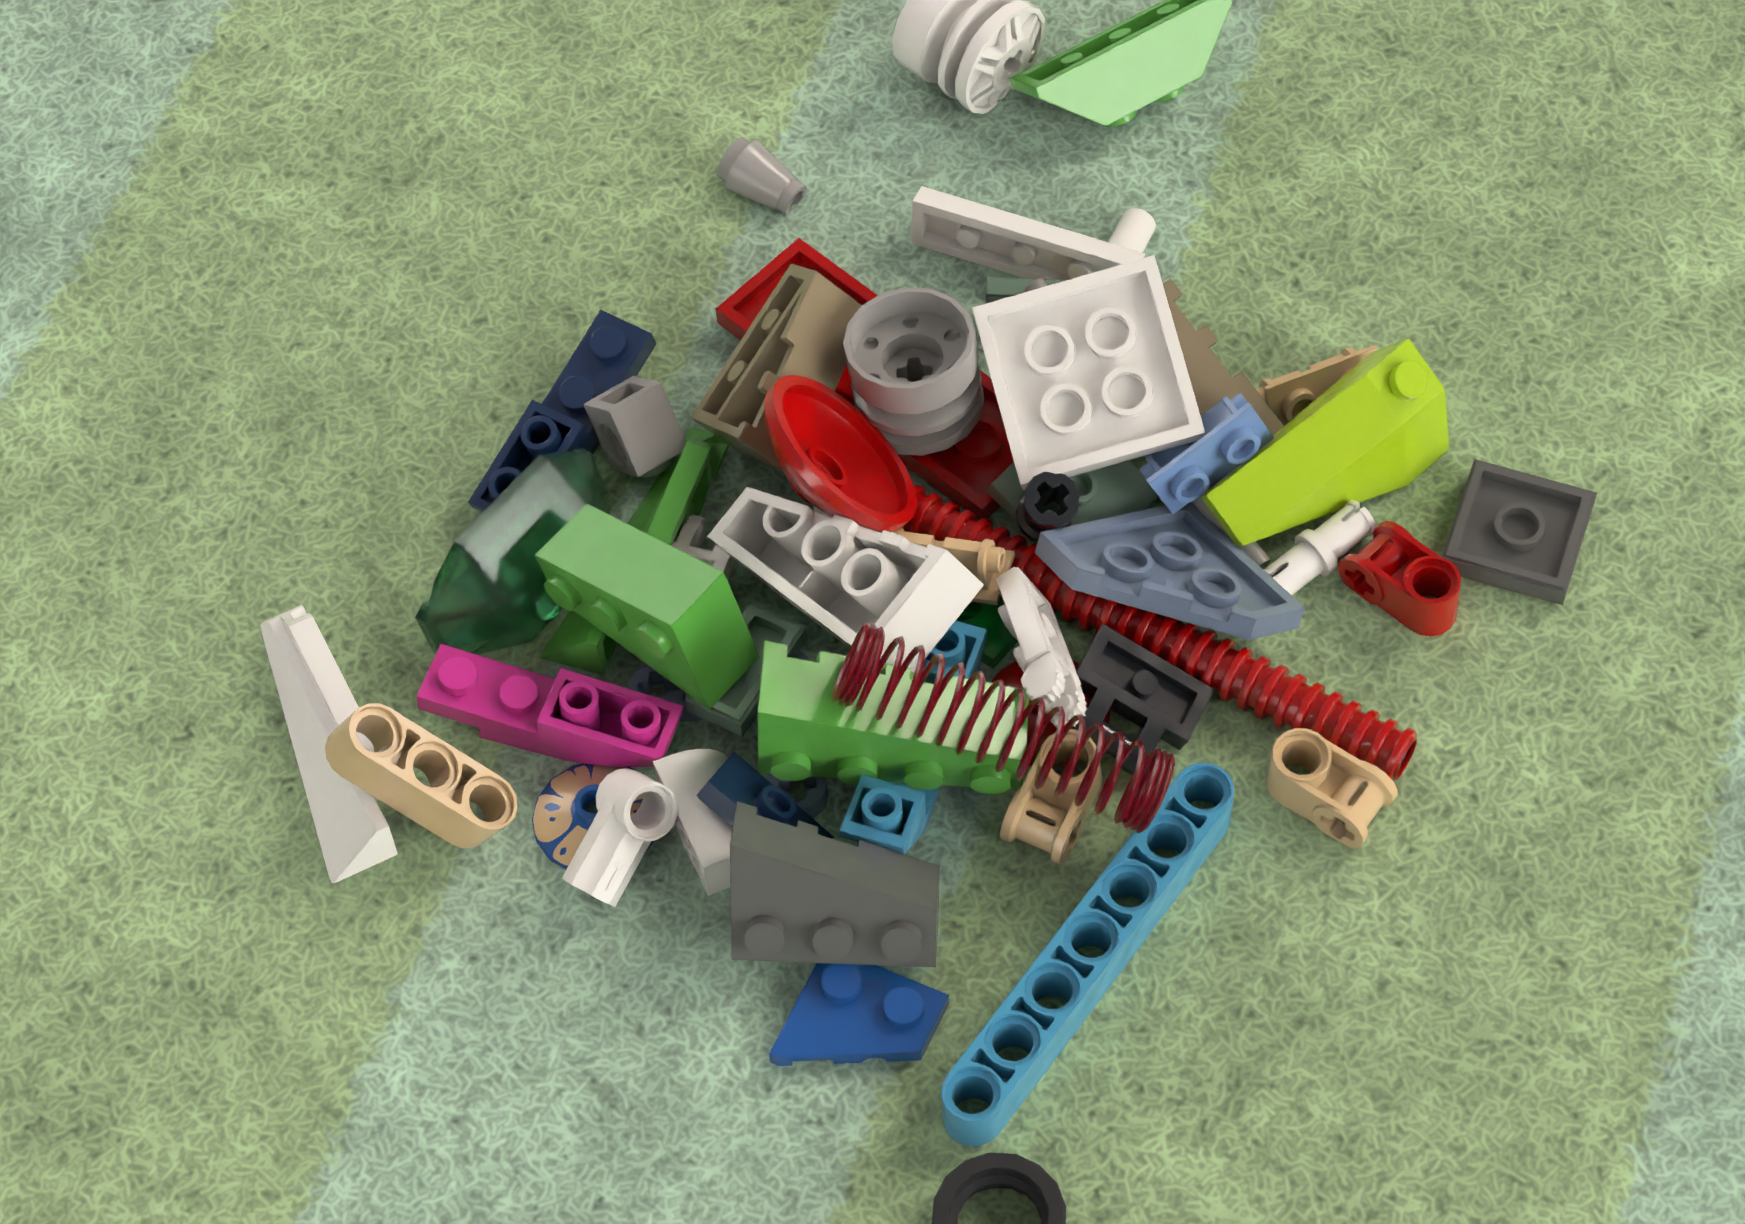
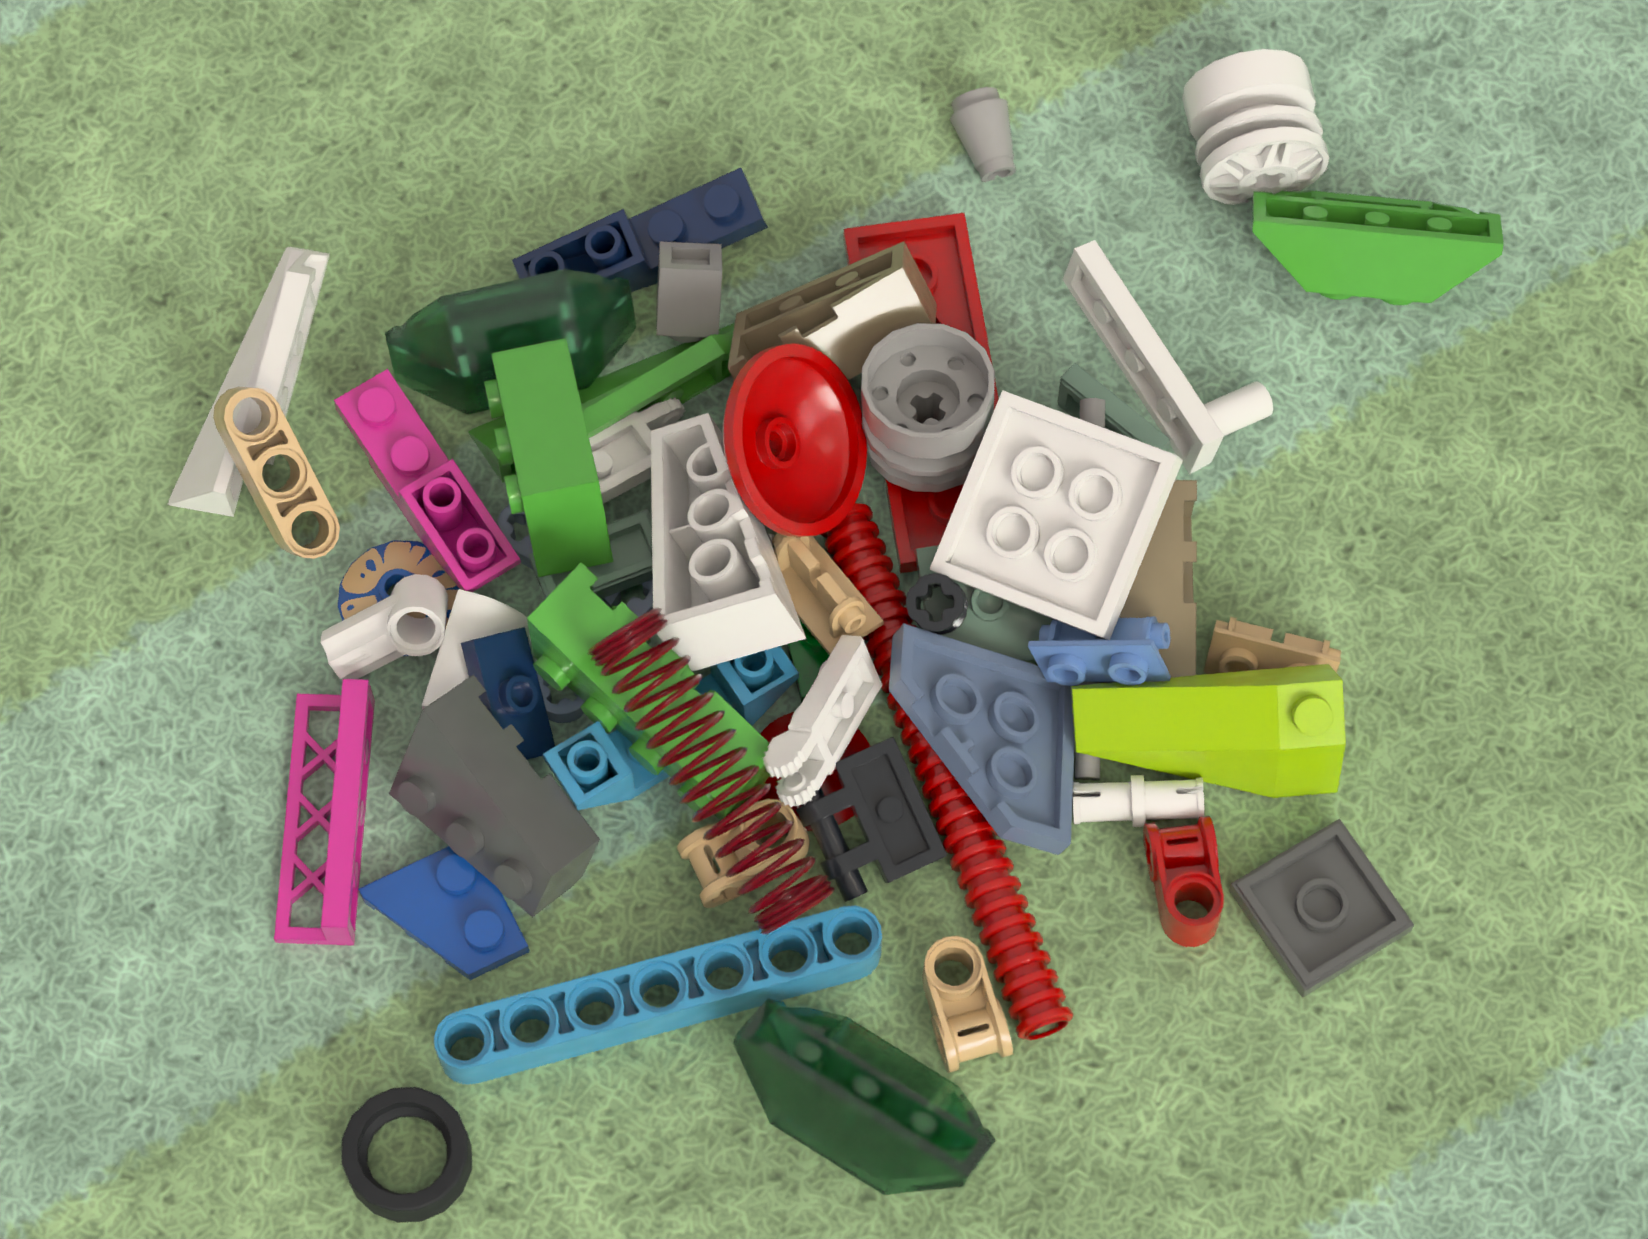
camera: 35 degrees right, 10 degrees up
none -> dark pink fence [274,679,375,946]
none -> clear green wedge [733,998,996,1195]

